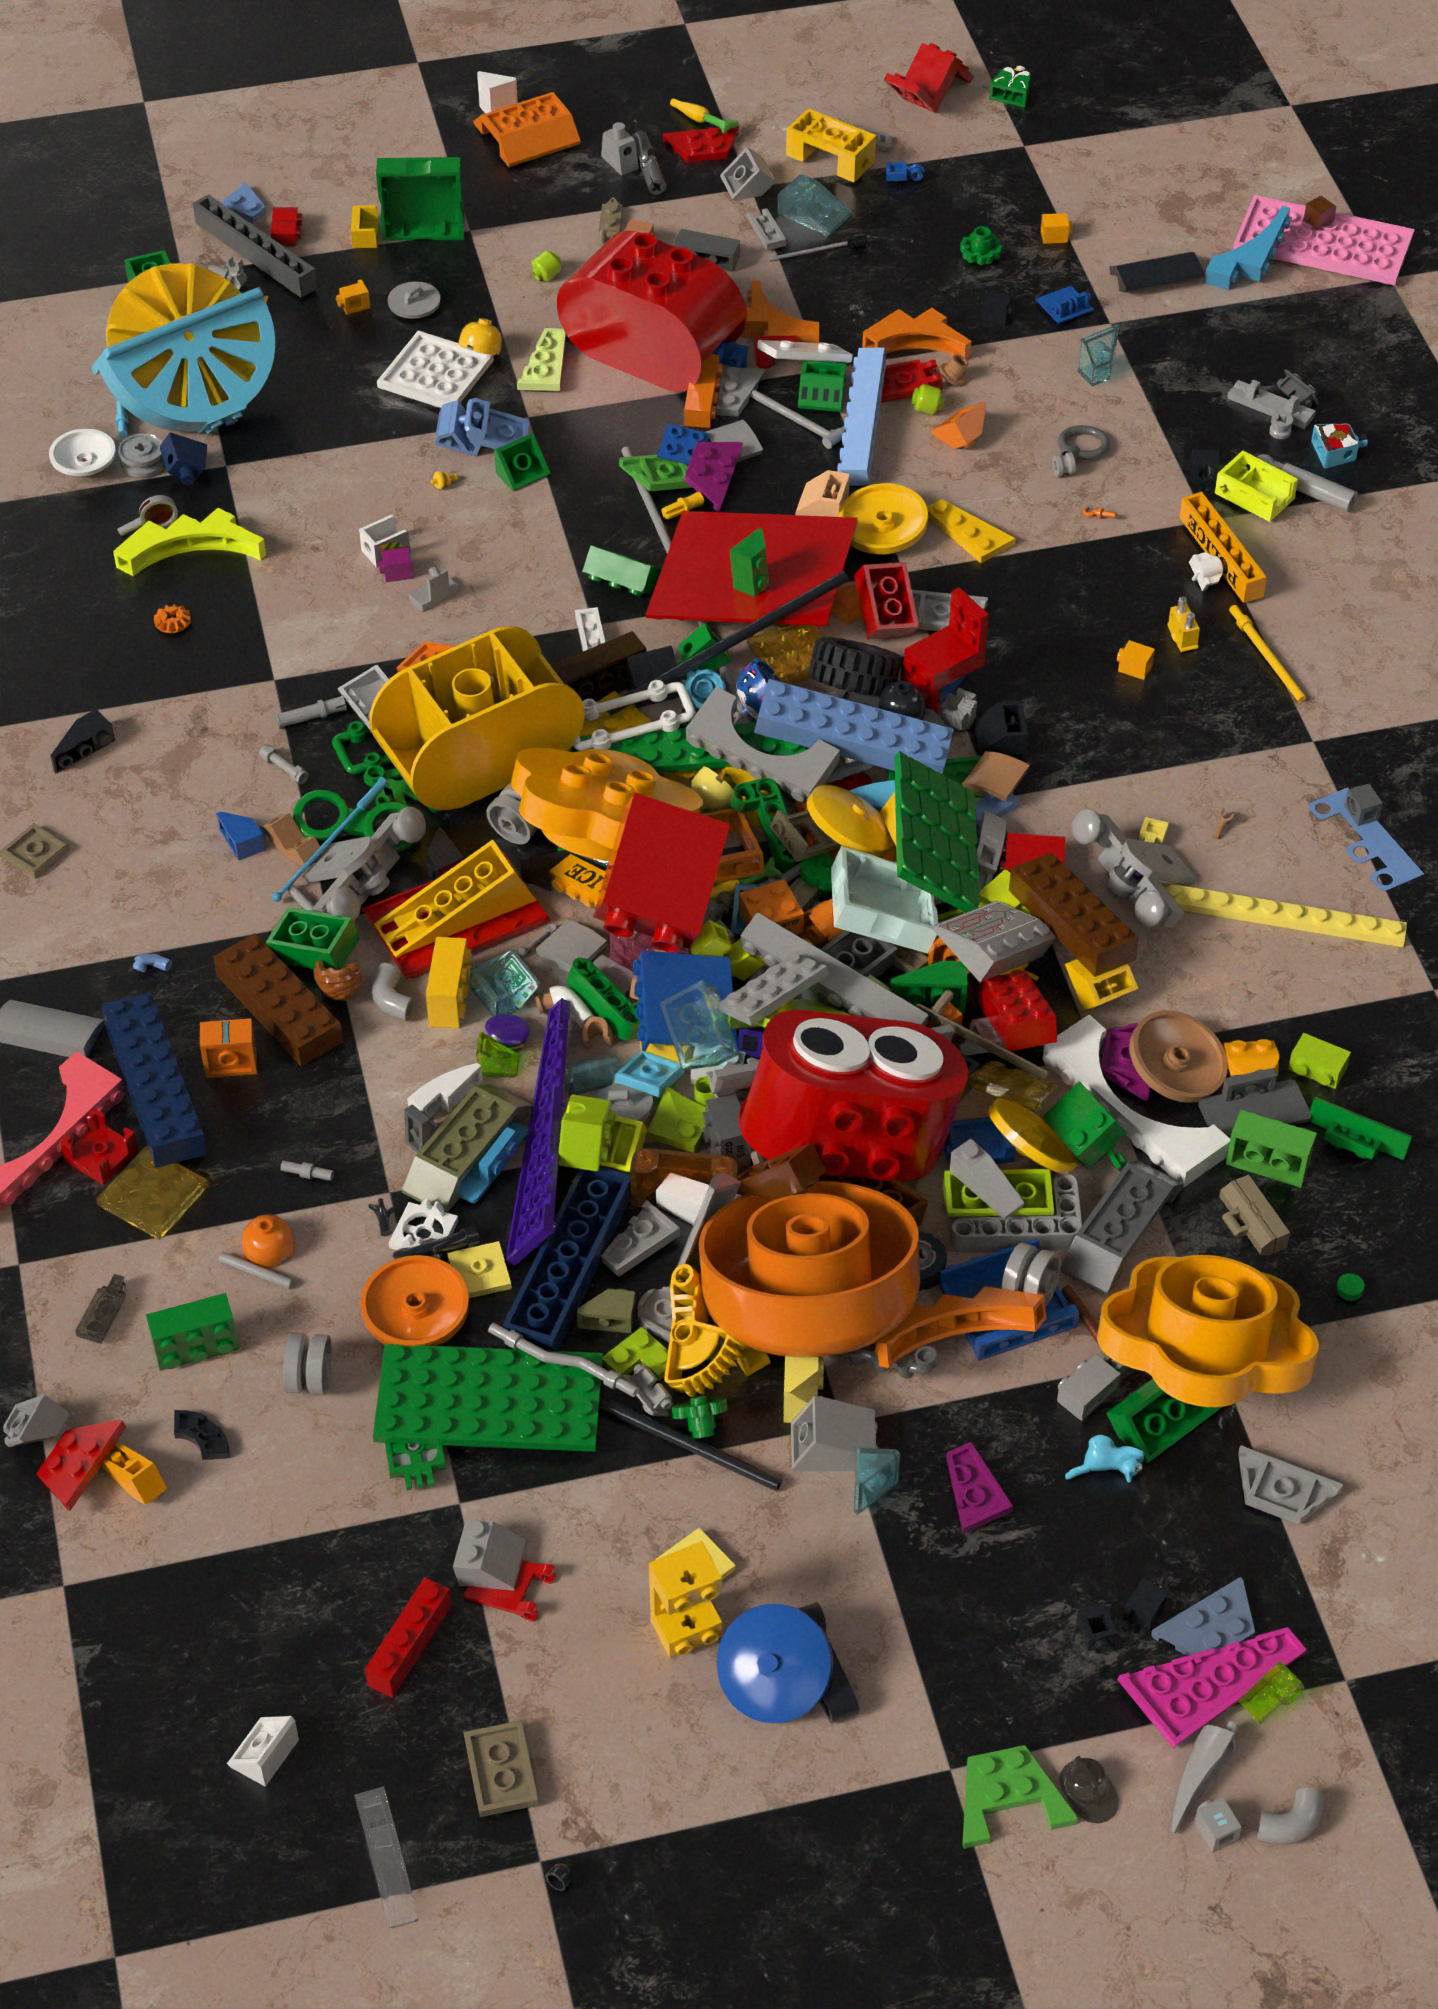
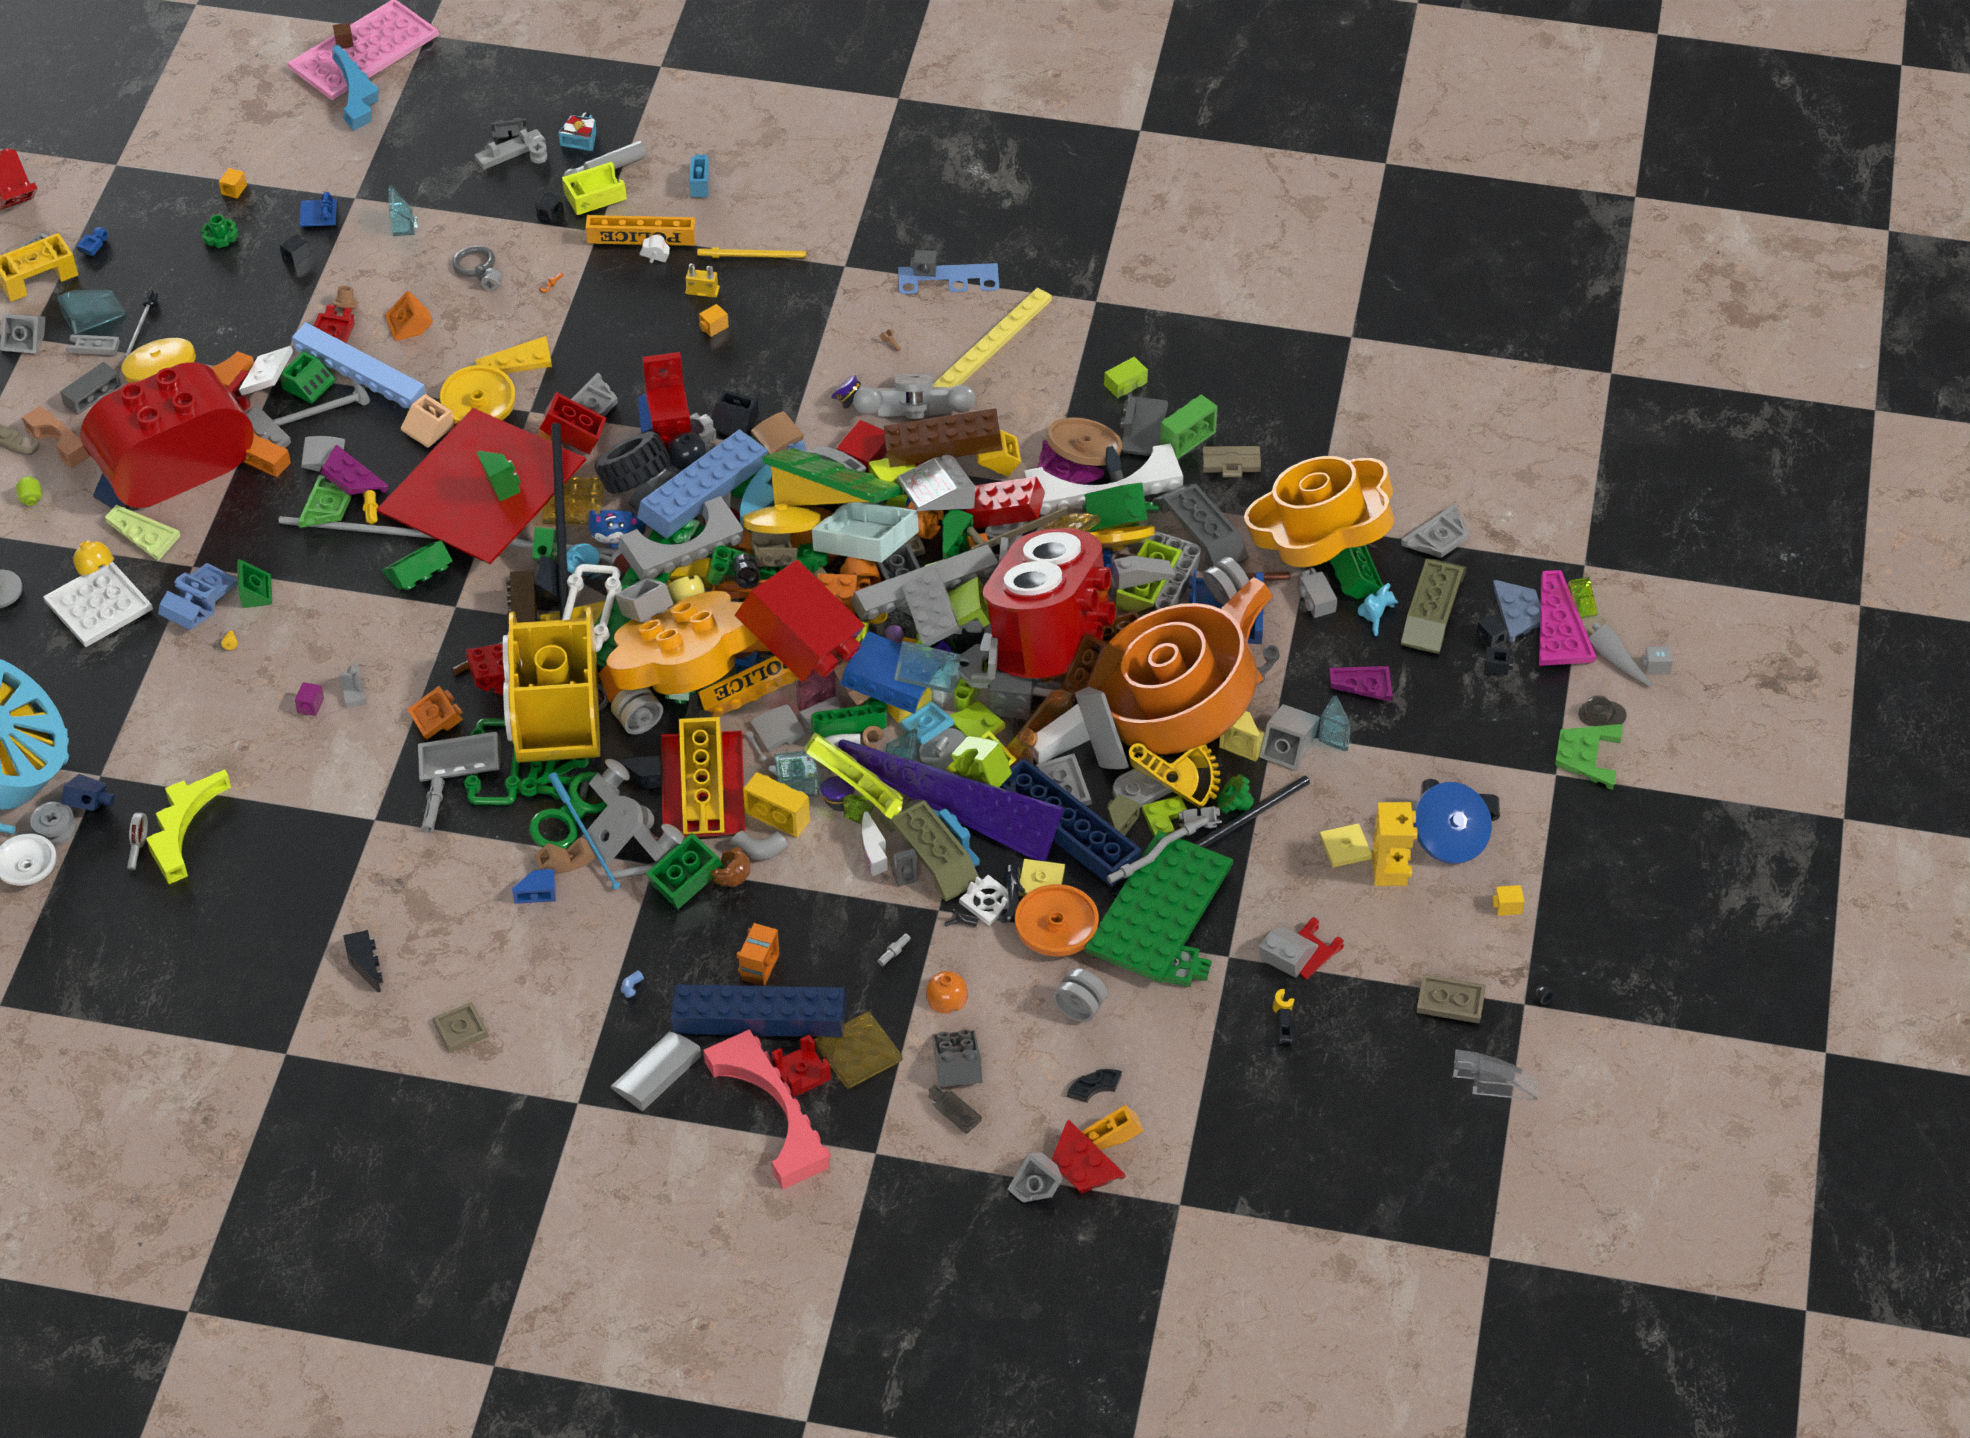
camera: 65 degrees left, 0 degrees up
green brick [146,1293,239,1371] -> none
orange gear [154,604,191,633] -> none
reddish brown brick [213,933,343,1067] -> none
light grey bar [219,1252,294,1289] -> none
white slope [227,1716,299,1787] -> none
light grey bar [259,744,309,784] -> none
white piece [359,515,410,567] -> none
red brick [365,1577,451,1698] -> none
white plate [575,607,605,651] -> none
blue hinge [657,424,710,465] -> none
orange arch [862,308,972,360] -> none
lime head [911,384,945,415] -> none
green torso [989,66,1031,108] -> none
black slope [1109,252,1205,291] -> none
light yellow plate [1139,817,1169,844] -> none
light orange slope [1223,1039,1279,1077] -> none
light grey cylinder [1257,1788,1325,1845] -> none
green bracket [1309,1097,1413,1160] -> none
green piece [1336,1273,1364,1301] -> none
none -> yellow dish [122,338,196,383]
none -> light grey piece [615,578,673,622]
none -> dark azure hinge [689,154,710,197]
none -> black wheel [731,554,761,589]
none -> neon yellow arch [804,733,903,819]
none -> piece [831,375,861,408]
none -> dark grey slope [932,1029,983,1087]
none -> black piece [1105,446,1124,483]
none -> black piece [1273,989,1294,1046]
none -> olive slope [1401,558,1467,654]
none -> yellow brick [1492,885,1525,916]

